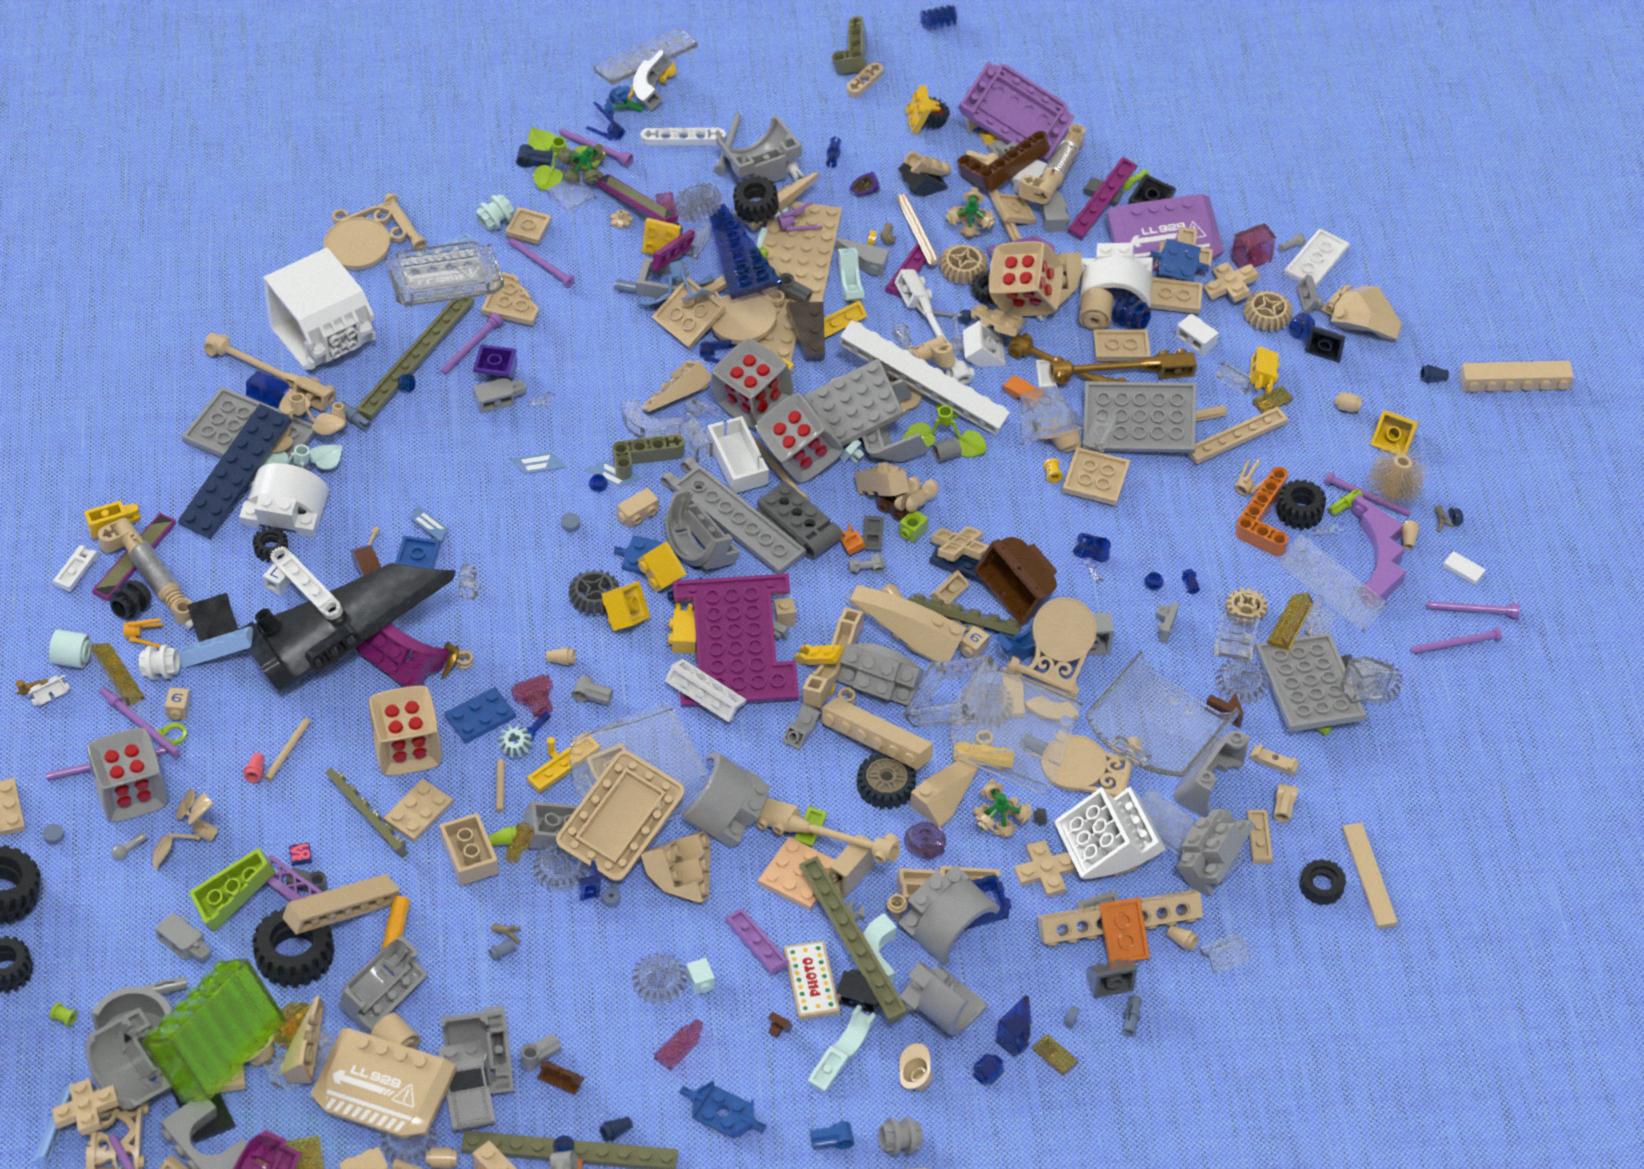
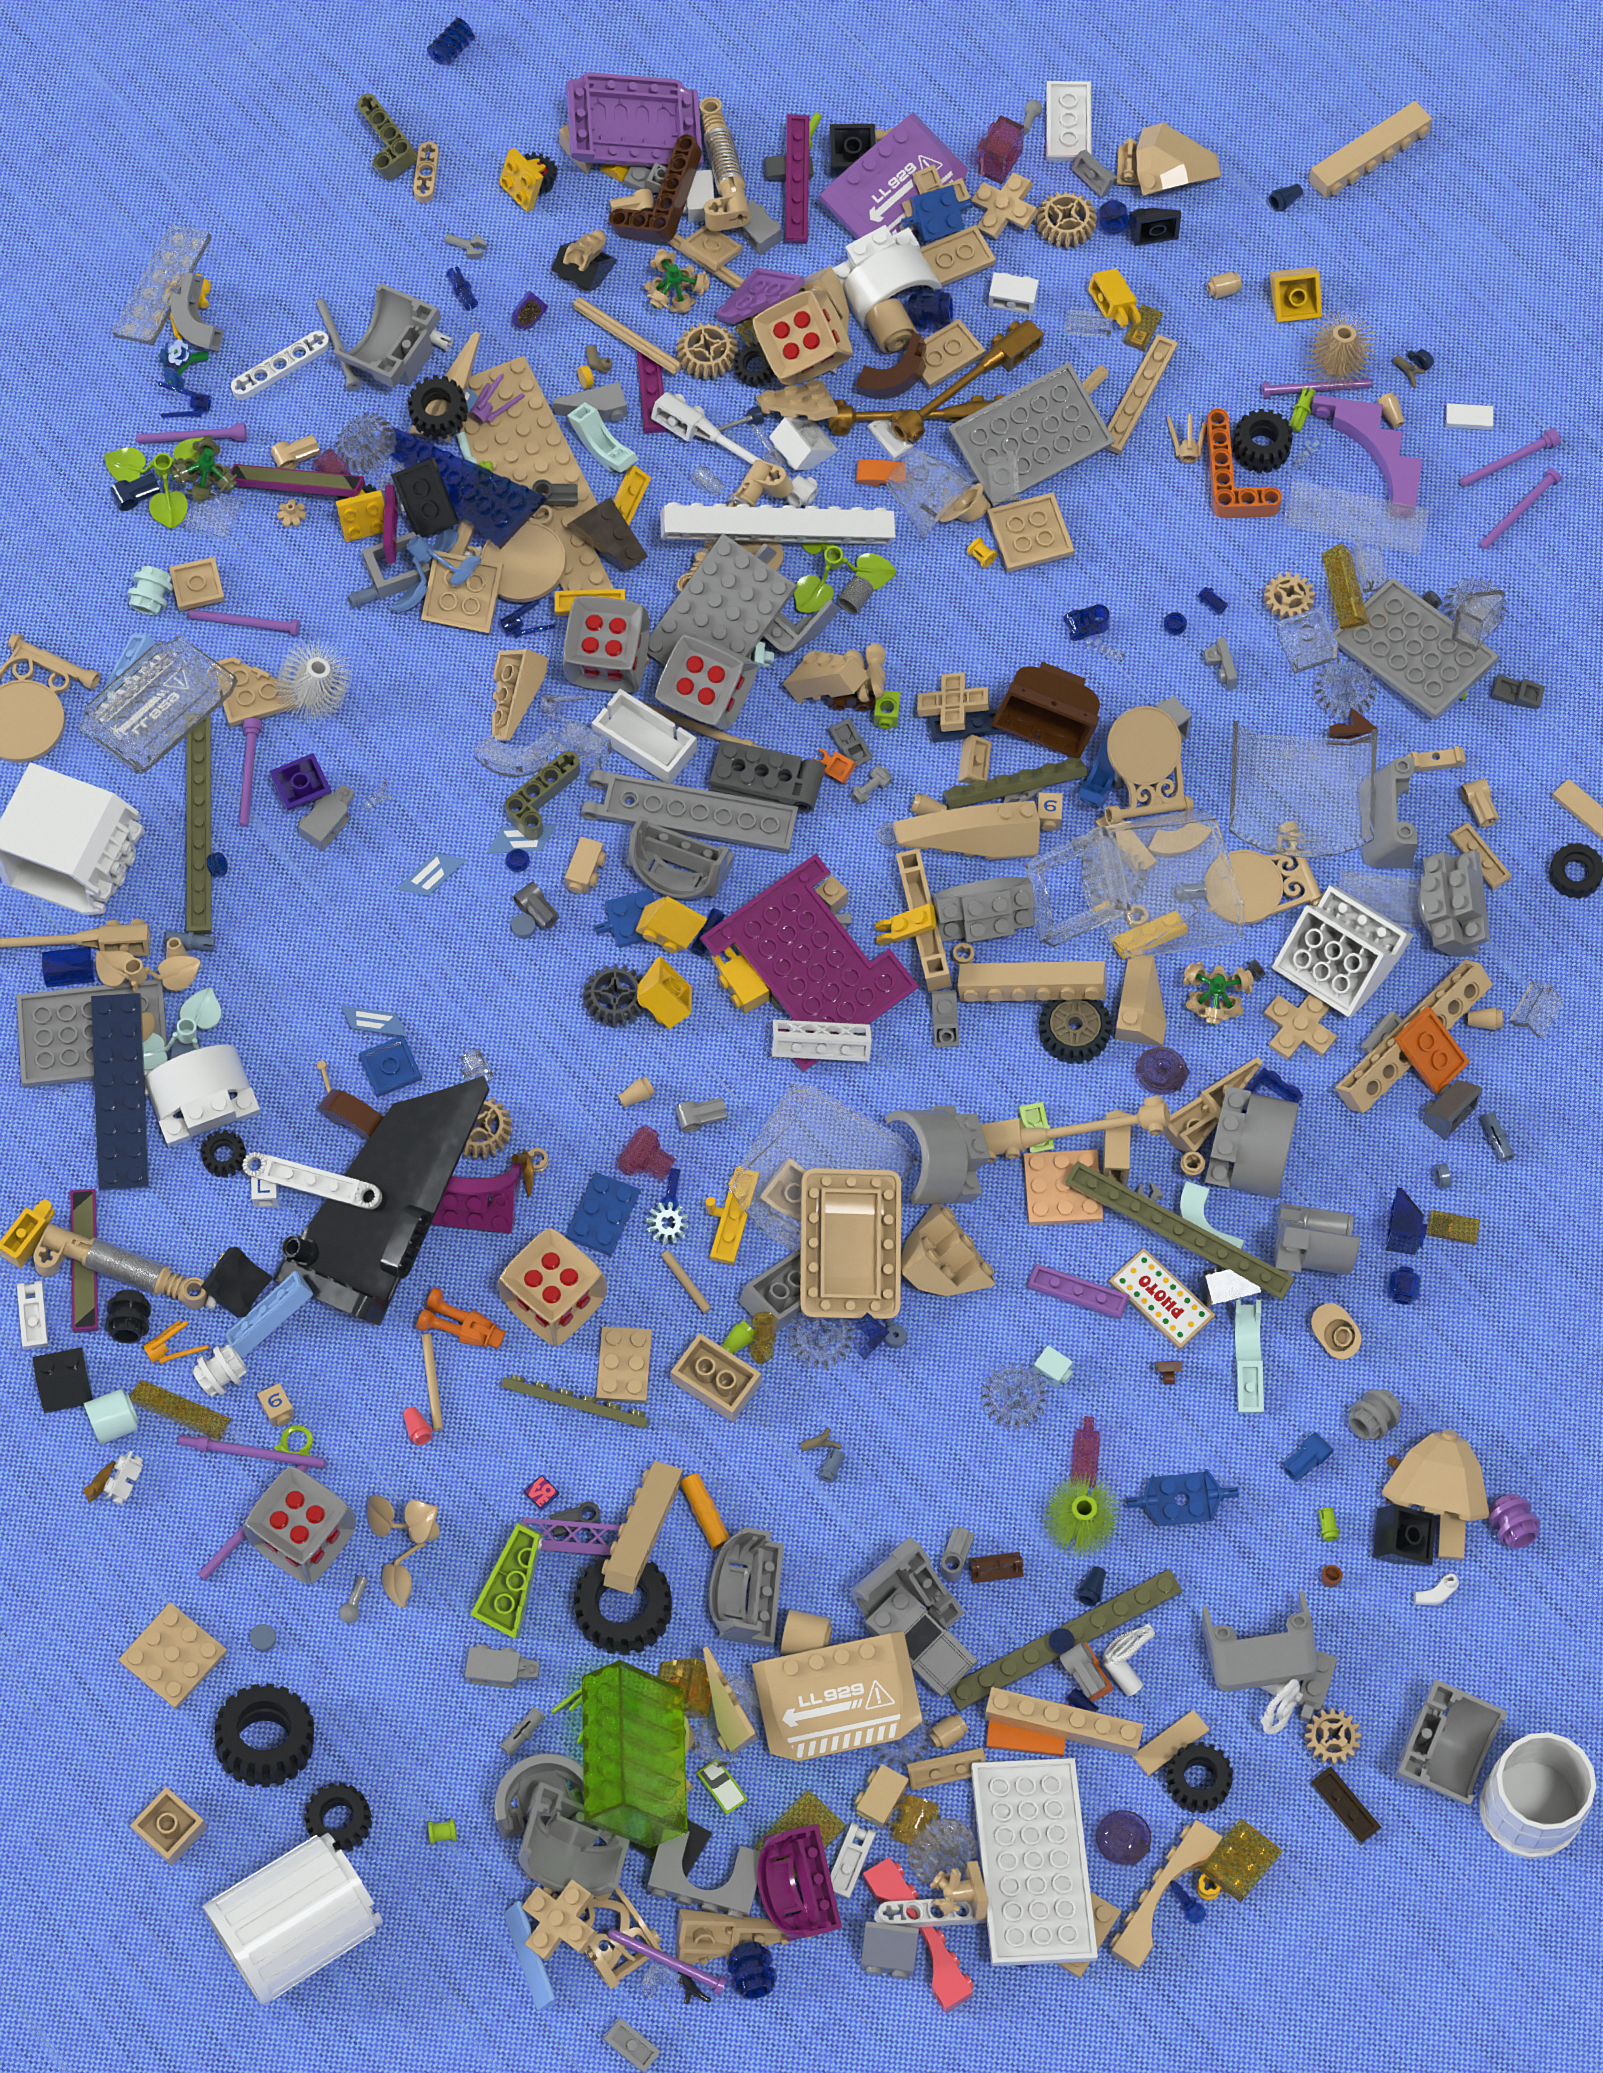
camera: 30 degrees left, 15 degrees up
none -> black slope [32,1347,93,1413]
none -> tan piece [270,435,320,469]
none -> white piece [274,639,353,724]
none -> black tile [391,458,460,538]
none -> orange piece [416,1287,506,1349]
none -> light grey bar [445,234,487,259]
none -> tan gear [463,1097,513,1160]
none -> flat silver piece [512,882,559,930]
none -> slope [696,1758,748,1815]
none -> reddish brown arch [856,333,927,398]
none -> lime piece [1042,1472,1123,1560]
none -> dark grey slope [1490,674,1545,709]

